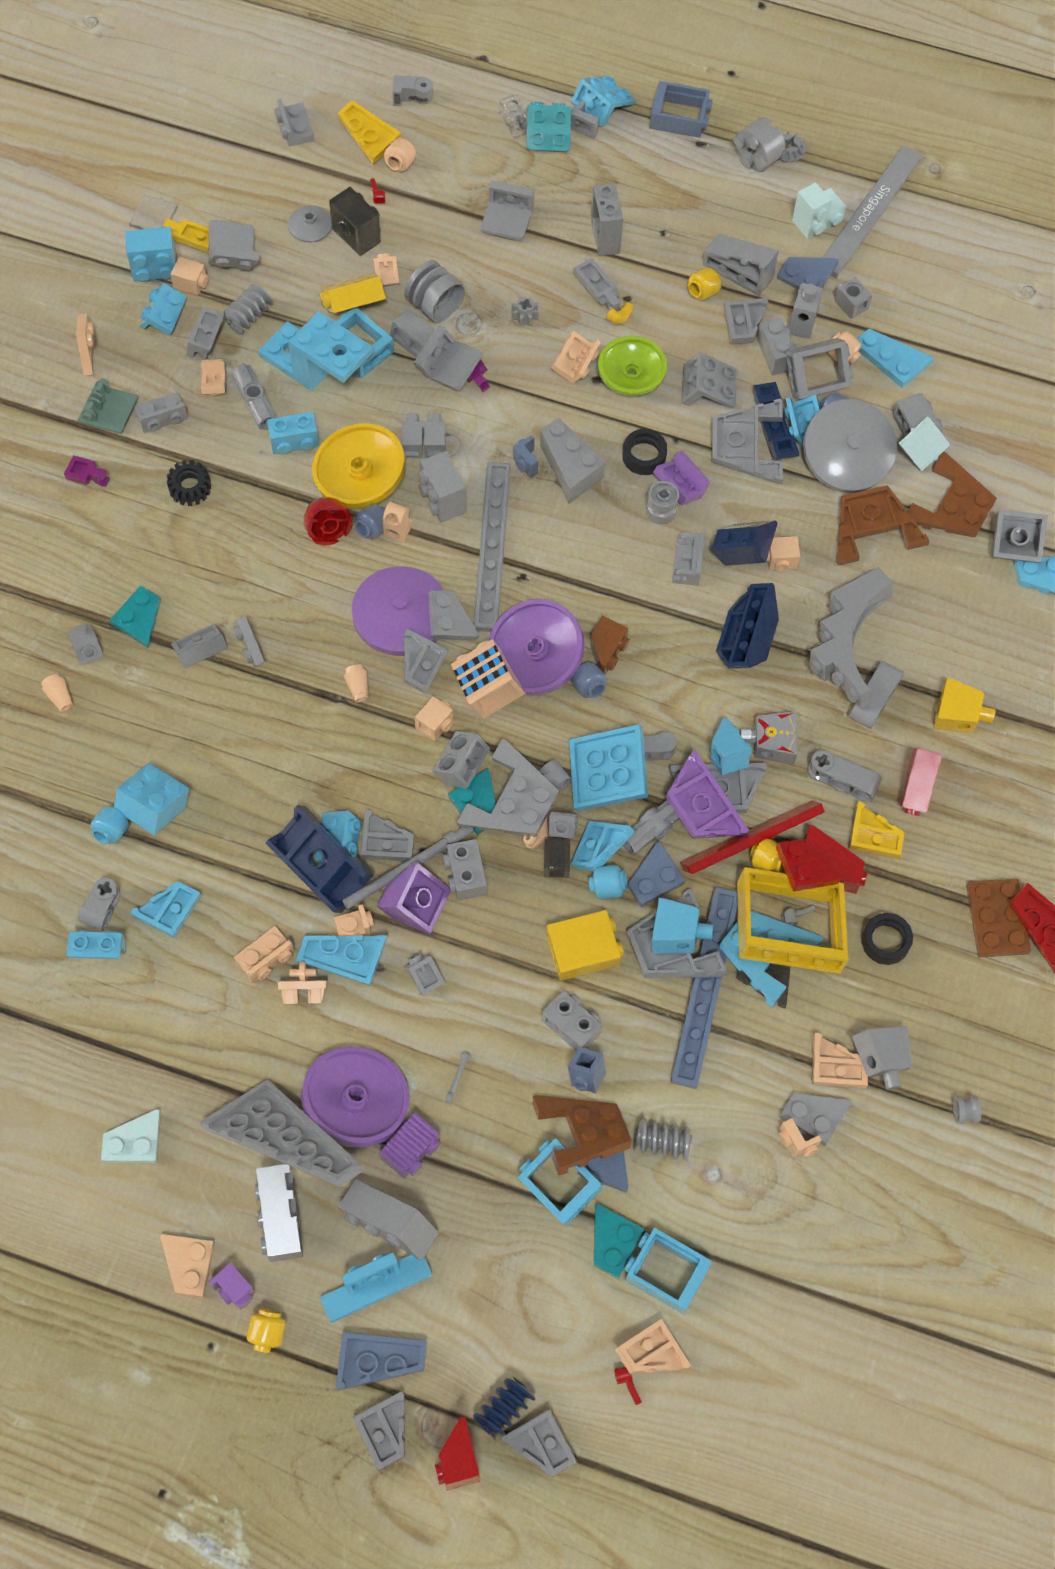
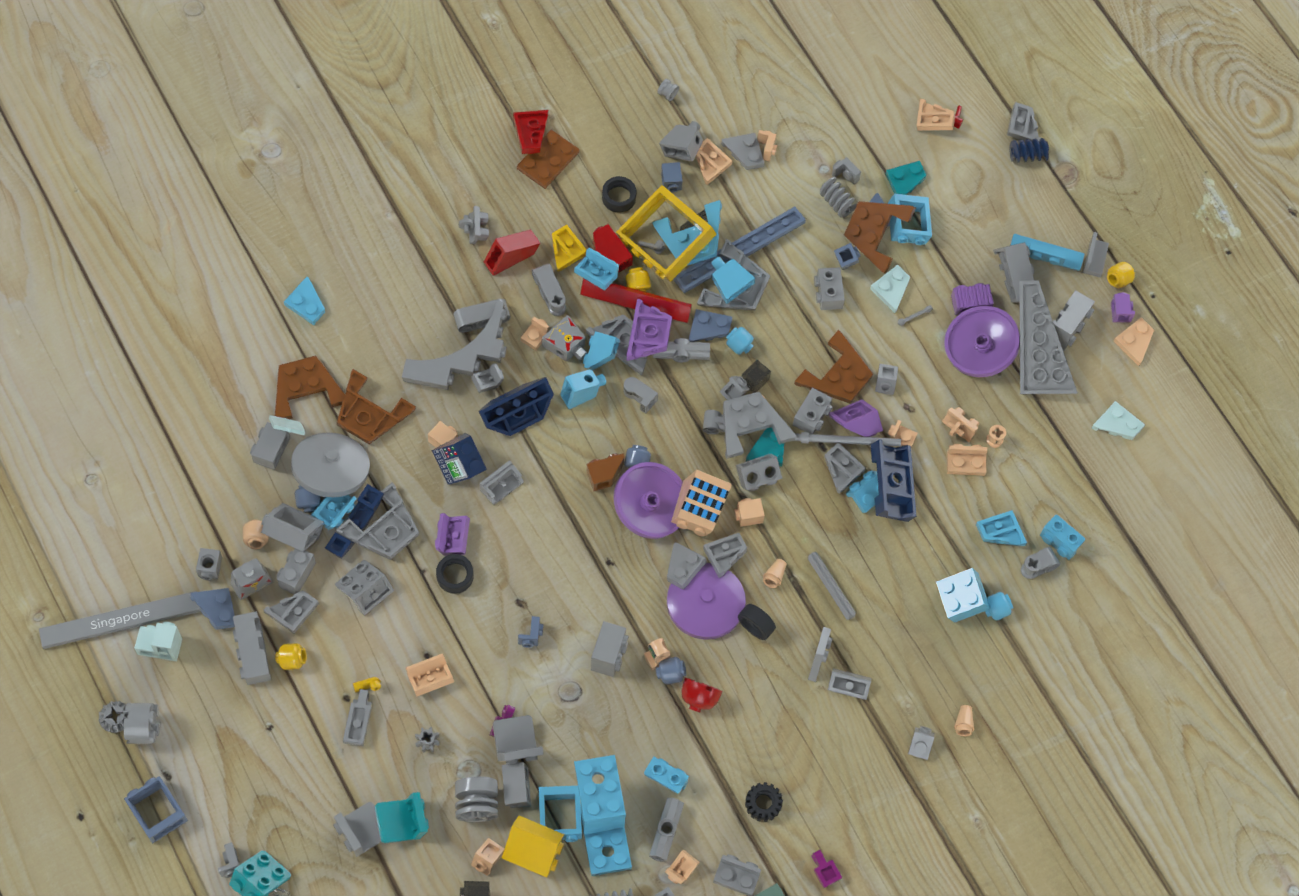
camera: 140 degrees left, 0 degrees up
teal wing [110,585,161,648] -> none
medium azure wing [296,935,388,986] -> none
yellow dish [312,423,406,509] -> none
sand blue wing [335,1332,427,1391] -> none
light grey wing [353,1391,405,1471] -> none
light grey hips [401,413,446,458] -> none
red slope [435,1417,480,1491] -> none
light grey tile [474,462,511,632] -> none
light grey wedge [540,417,605,503] -> none
yellow brick [546,910,624,981] -> none
medium azure plate [569,724,648,812] -> none
medium azure bracket [571,75,636,126] -> none
medium azure wing [571,821,634,872] -> none
light grey window [591,183,623,256] -> none
lime dish [598,336,667,396] -> none
medium azure window [624,1227,712,1315] -> none
light grey wheel [646,481,679,524] -> none
red wing [776,839,841,892] -> none
medium azure wing [857,329,935,388] -> none
yellow torso [933,677,996,733] -> none
light grey slope [993,510,1048,563] -> none
none -> teal bracket [374,792,429,843]
none -> light grey hips [459,206,489,244]
none -> light grey bracket [471,363,504,393]
none -> light nougat bracket [521,317,549,350]
none -> medium azure torso [560,369,606,409]
none -> medium azure bracket [574,248,619,290]
none -> sand blue brick [661,162,682,192]
none -> black tyre [738,604,776,640]
none -> dark orange wing [794,330,873,403]
none -> light grey axle [808,552,856,620]
none -> light grey bracket [832,157,861,184]
none -> light aqua wing [870,265,910,313]
none -> light nougat bush [986,425,1006,448]
none -> light grey panel [1083,232,1109,277]

